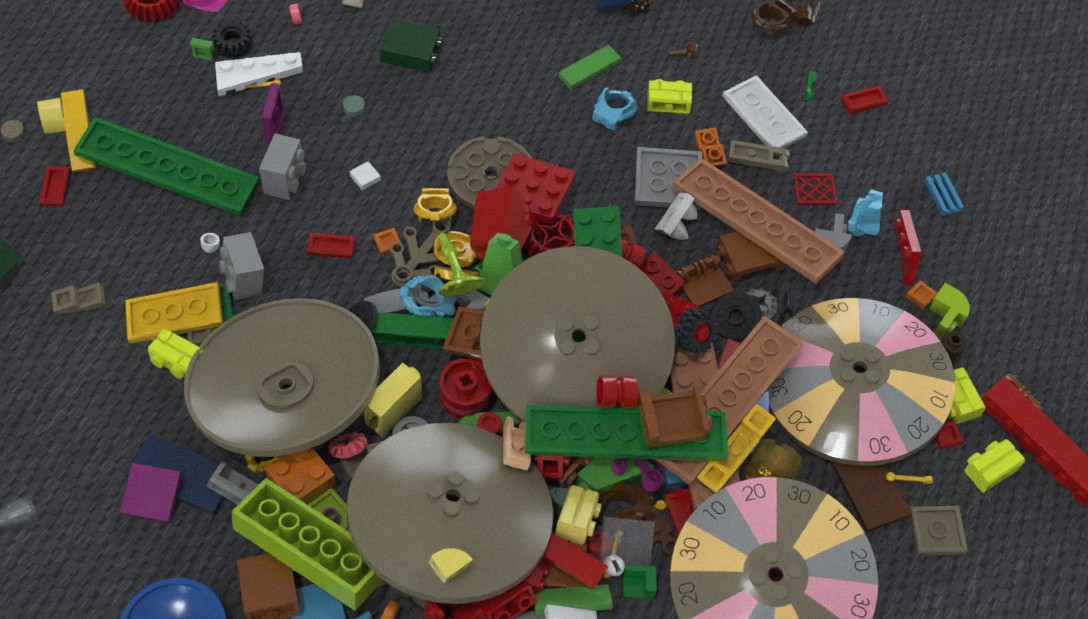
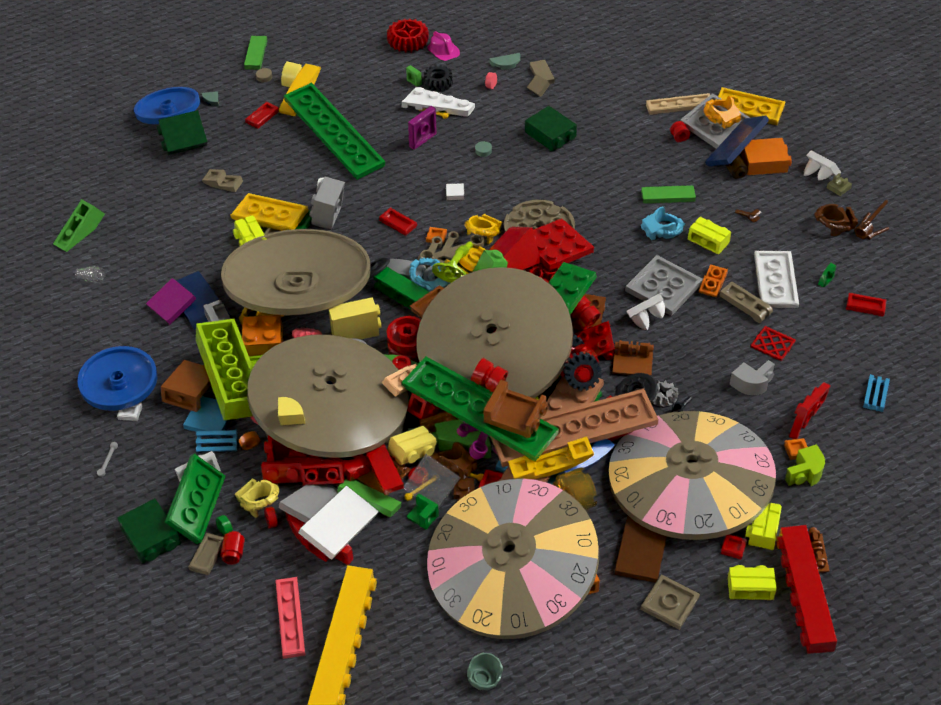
camera: 40 degrees right, 10 degrees down
light grey brick [259,134,306,200] -> none
white hinge [603,555,625,576] -> none
nougat plate [672,158,845,284] -> none
dark orange panel [716,231,786,283] -> none
medium azure piece [848,190,883,236] -> none
yellow hinge [886,472,933,484] -> none
dark brown brick [941,332,966,363] -> none

